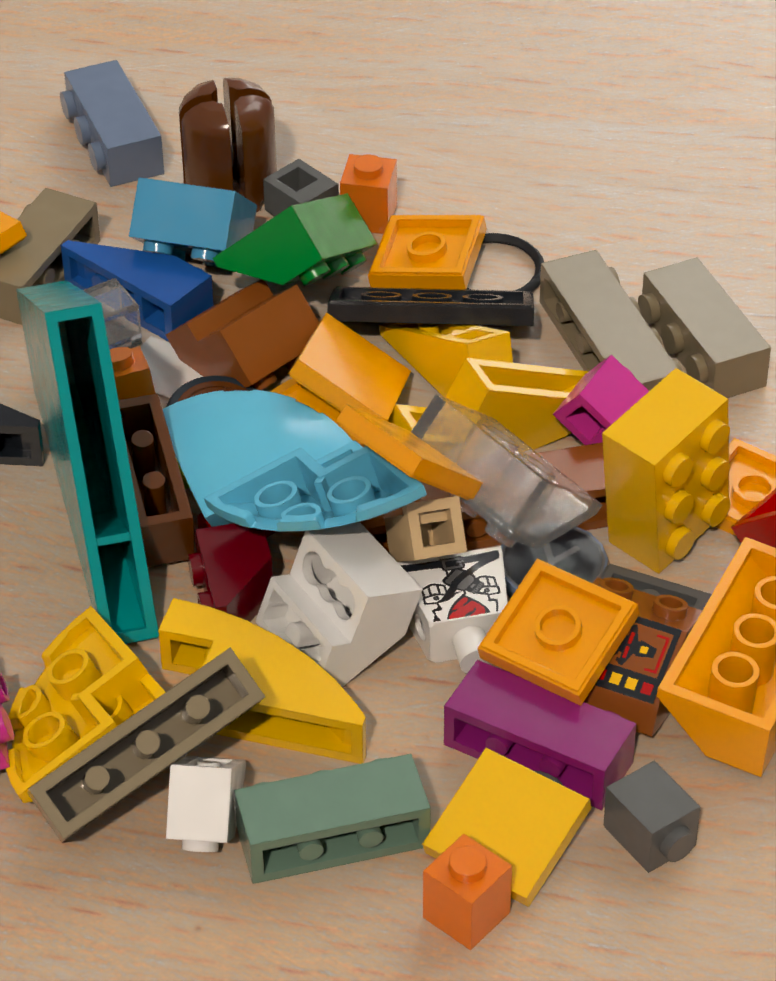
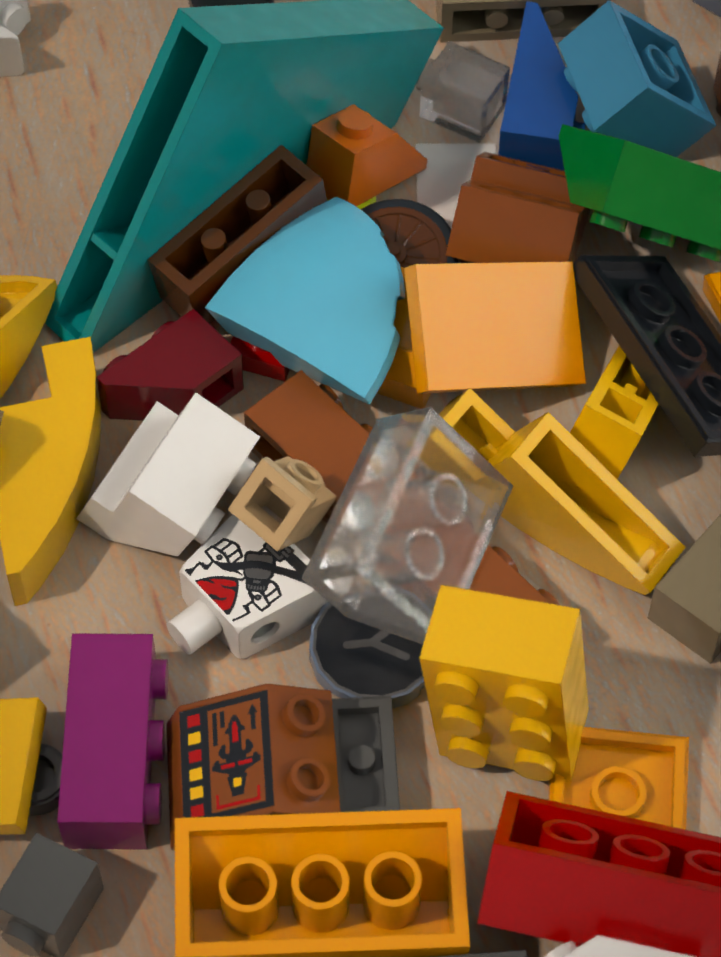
camera: 60 degrees right, 15 degrees up
medium azure brick [204,440,427,532] -> none
light orange tile [336,404,483,500] -> none
light orange tile [477,558,640,706] -> none
dark pink slope [553,354,649,445] -> none

